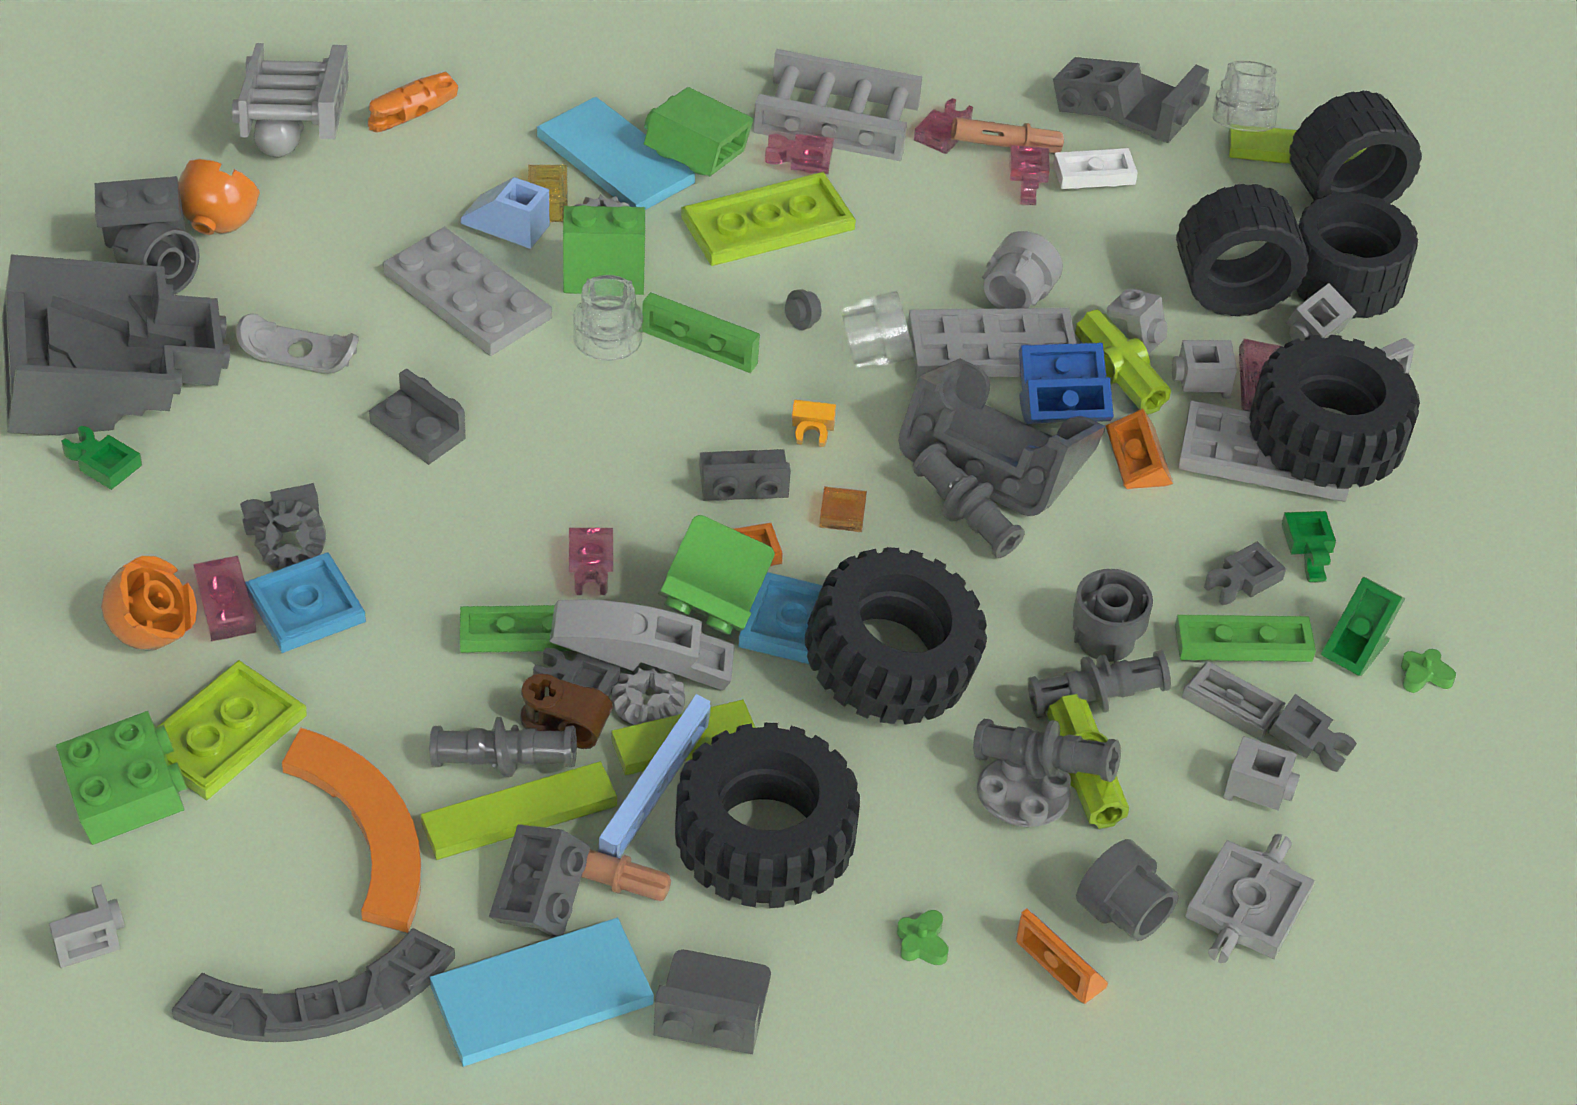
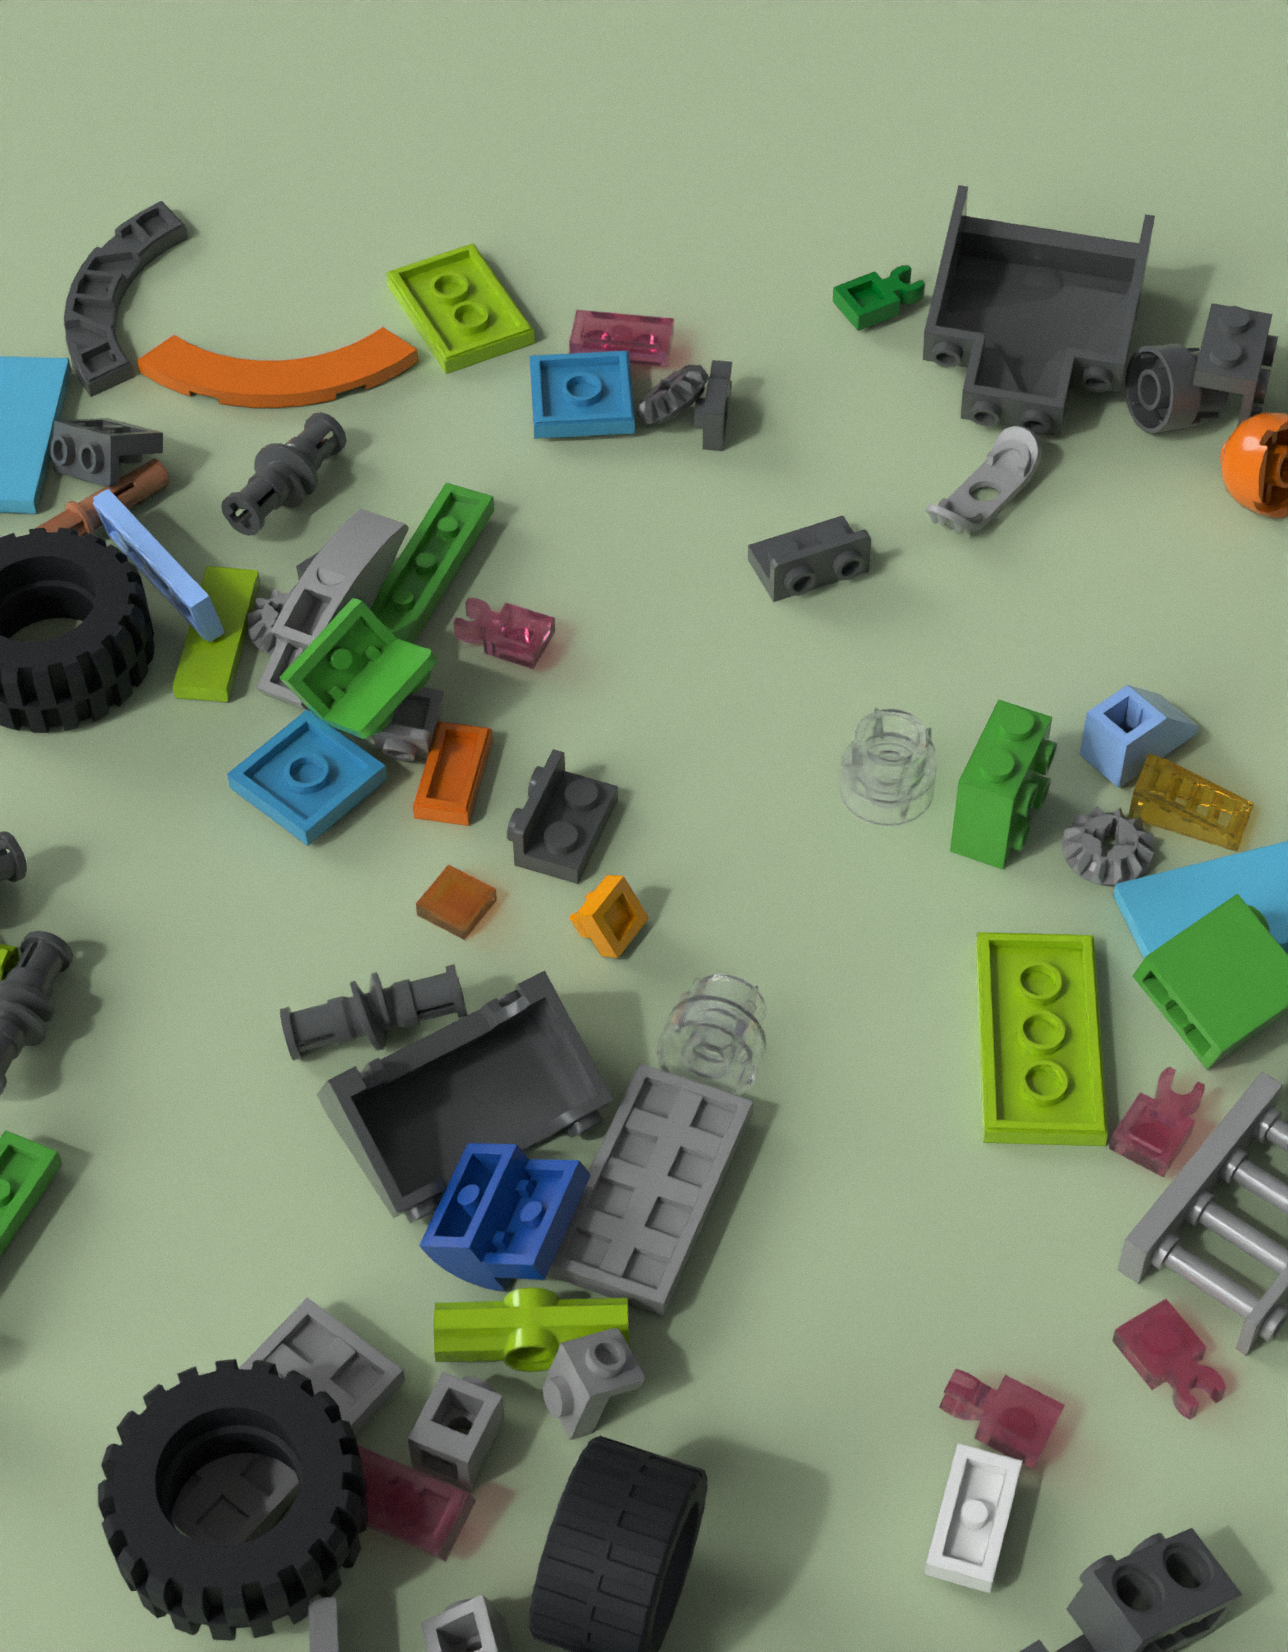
camera: 120 degrees right, 5 degrees up
light grey bracket [49,884,125,968] -> none
bright green brick [56,711,187,845] -> none
orange cylinder [101,556,197,650] -> none
light grey plate [383,226,552,356] -> none
lime tile [421,761,617,860] -> none
reddish brown piece [520,673,613,749] -> none
bright green plate [642,292,760,373] -> none
dark grey plate [785,289,822,330] -> none
black tyre [805,547,987,724] -> none
nougat axle [950,117,1064,154] -> none
light grey piece [982,231,1063,309] -> none
dark grey piece [1073,569,1153,663] -> none
orange slope [1106,409,1173,489] -> none
dark grey plate [1204,541,1286,605] -> none
green plate [1281,511,1336,582] -> none

